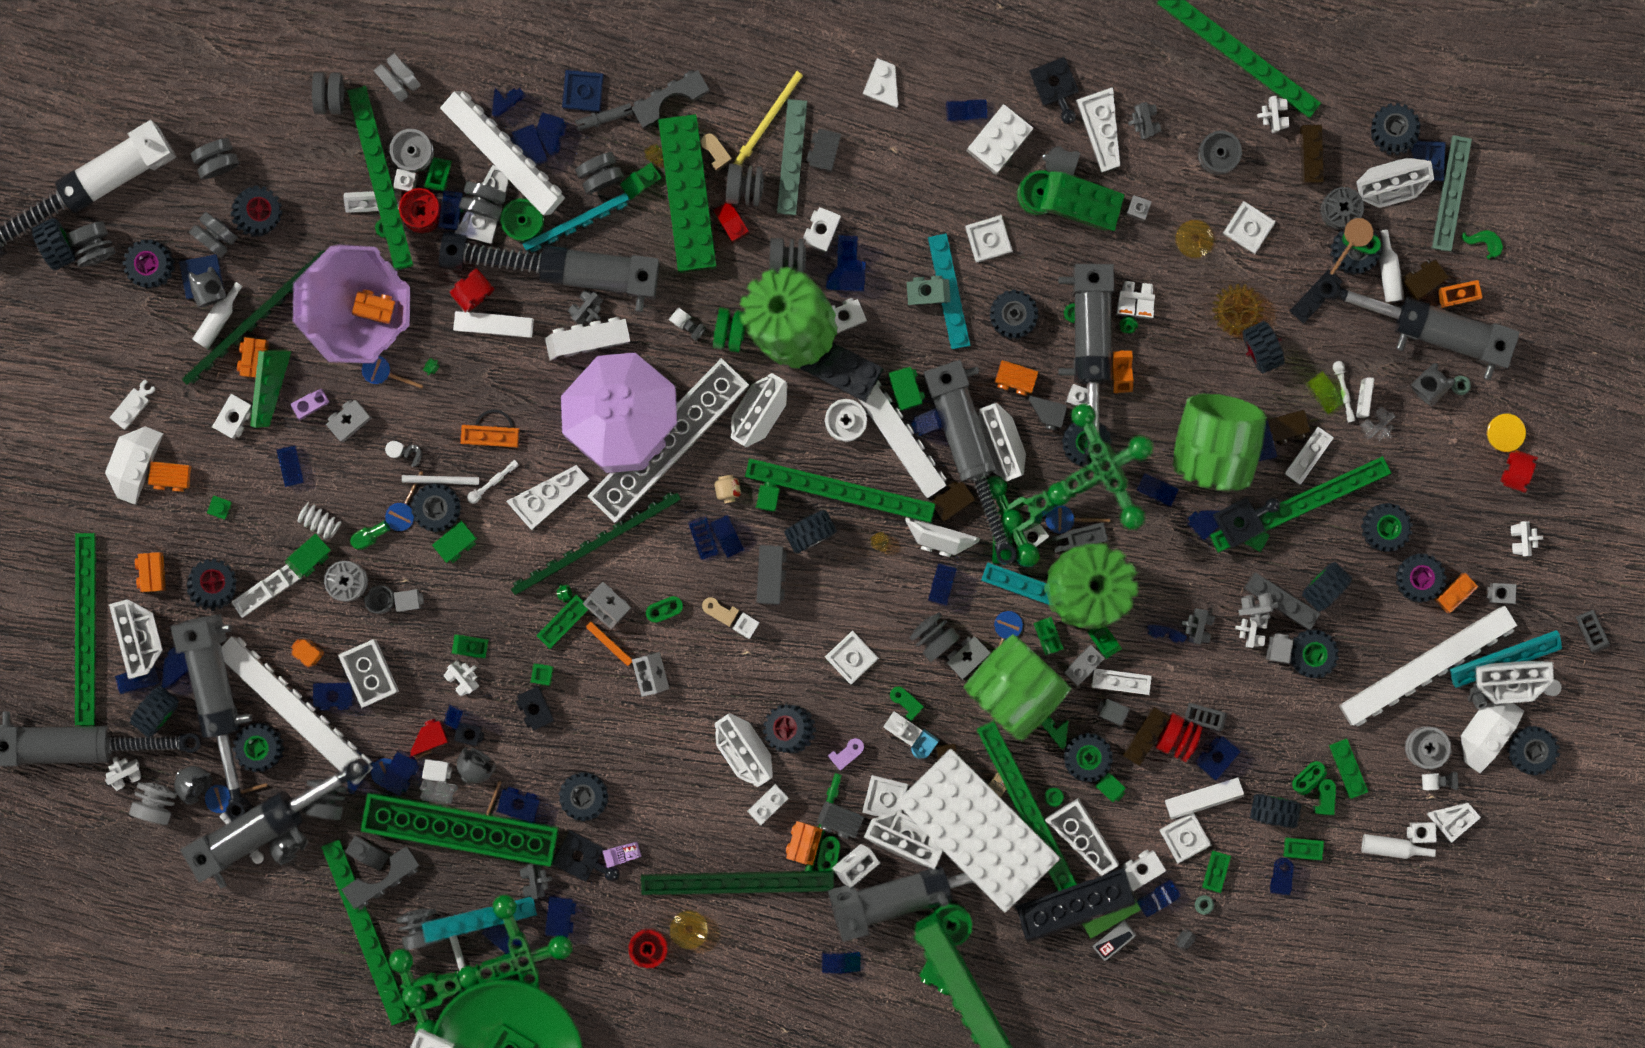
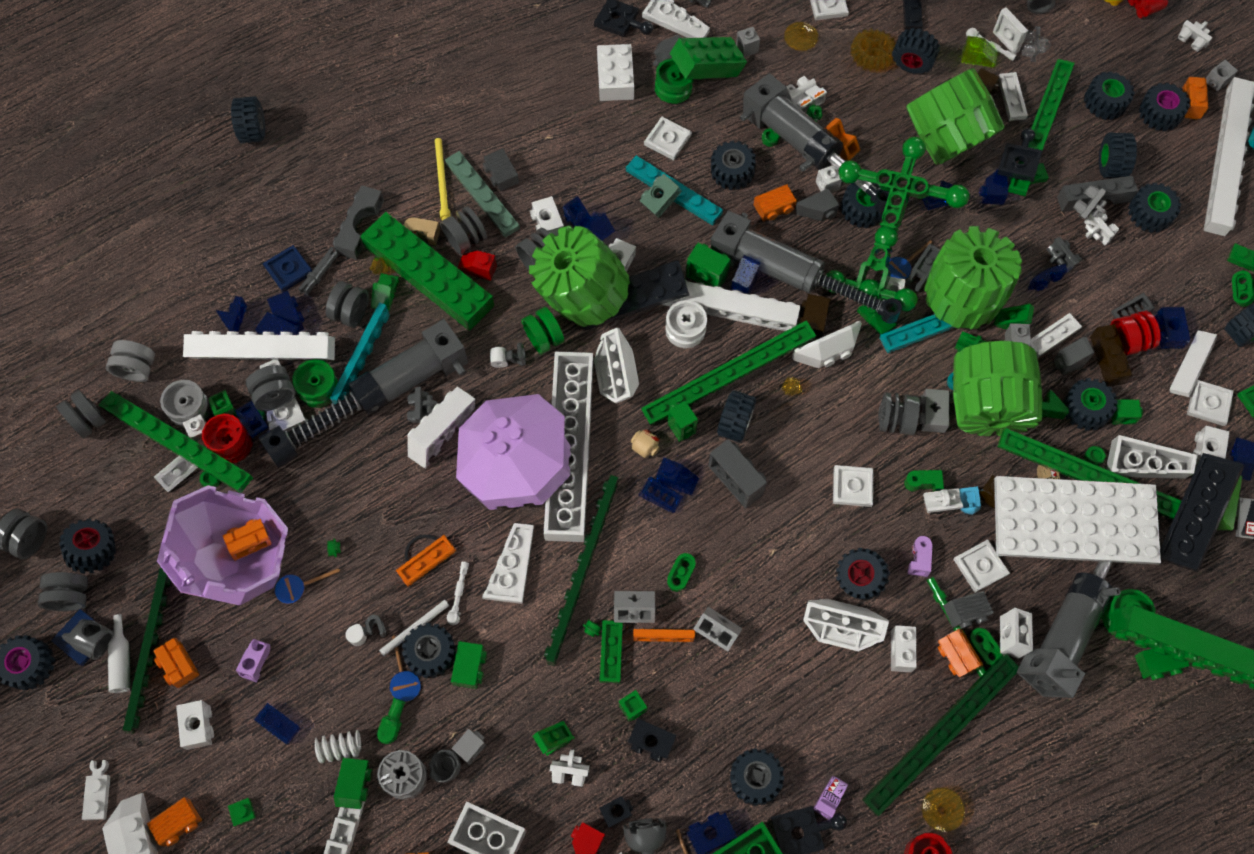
camera: 45 degrees left, 20 degrees down
green wing [250,350,292,428] -> none
light grey brick [326,400,372,443] -> none
clear blue slope [443,705,464,729] -> none
red brick [449,268,495,313] -> none
white slope [453,311,534,338] -> none
tan leg [702,597,740,627] -> none
white brick [733,613,759,639] -> none
clear blue slope [822,952,861,973] -> none
white wing [863,58,898,108] -> none
white wedge [864,811,942,869] -> none
clear blue brick [928,563,957,606] -> none
clear blue slope [946,99,988,122] -> none
white wedge [978,403,1026,481] -> none
blue piece [994,611,1023,647] -> none
light grey brick [1266,634,1293,663] -> none

